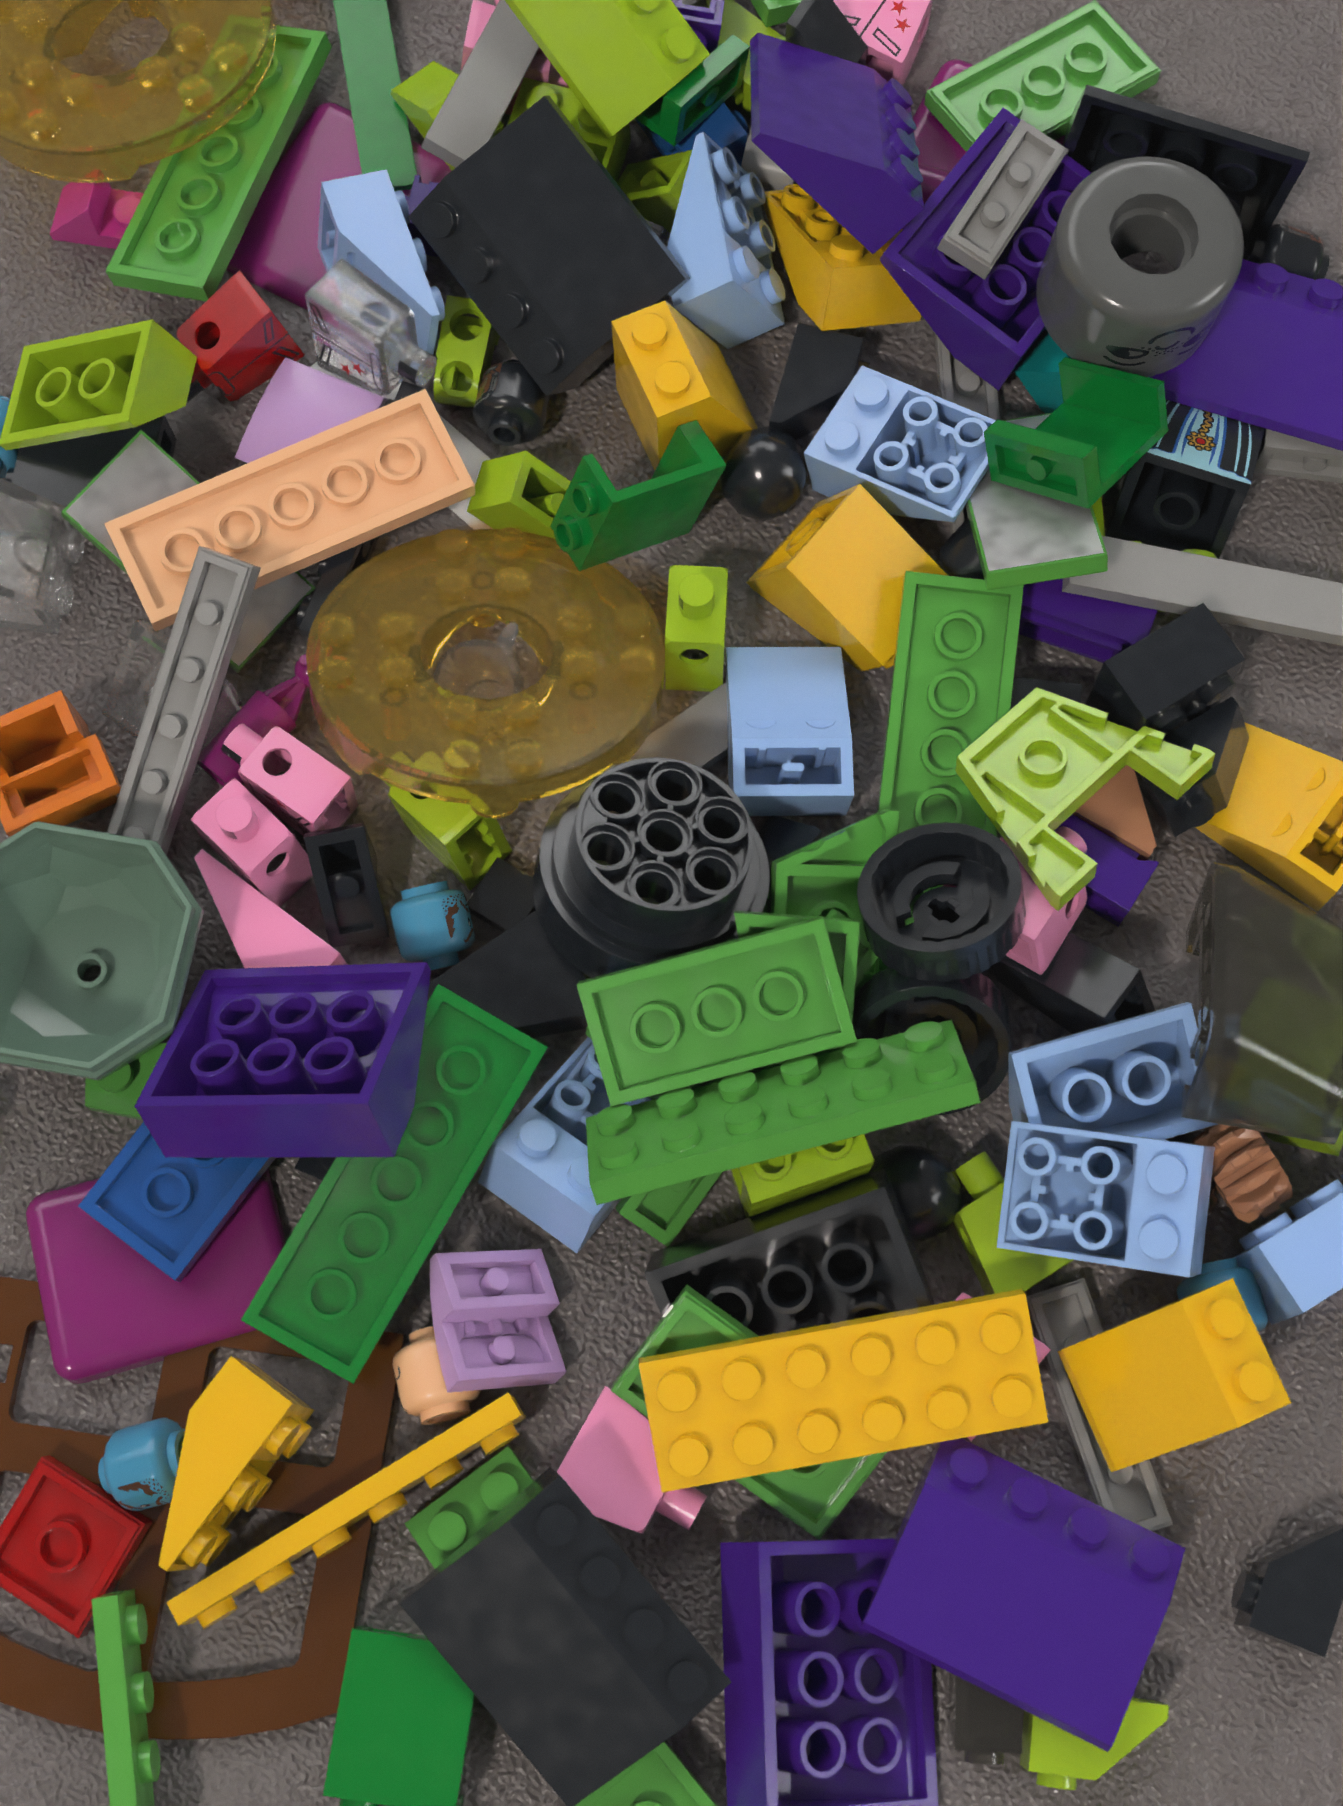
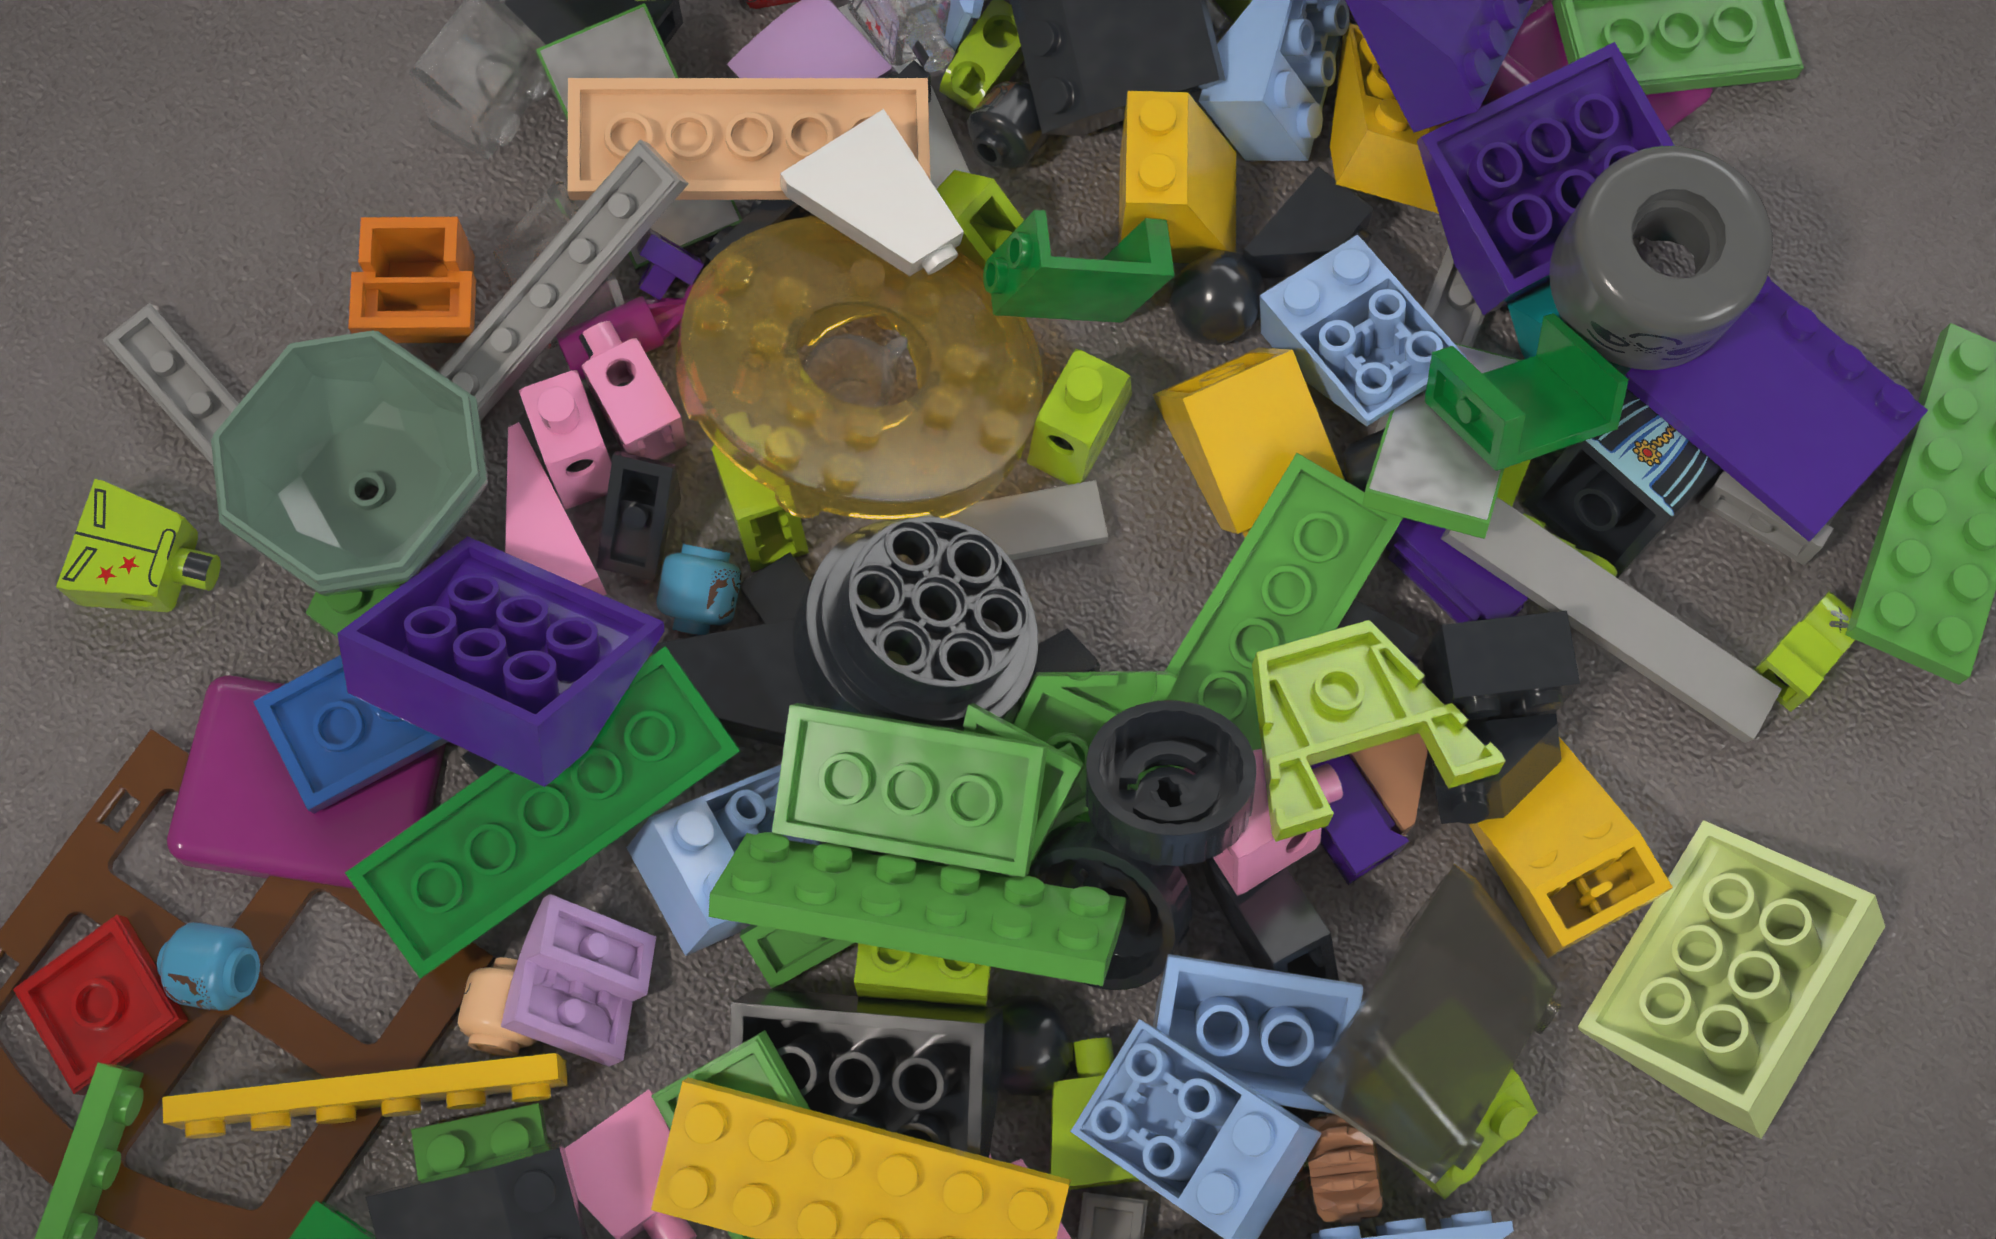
camera: 20 degrees right, 0 degrees up
yellow slope [159,1356,315,1571] -> none
light blue slope [725,647,854,816] -> none
light grey tile [937,119,1069,280] -> none
black slope [1062,85,1310,251] -> none
black head [1243,223,1329,280] -> none
none -> dark purple tile [637,228,703,300]
none -> white slope [780,109,964,276]

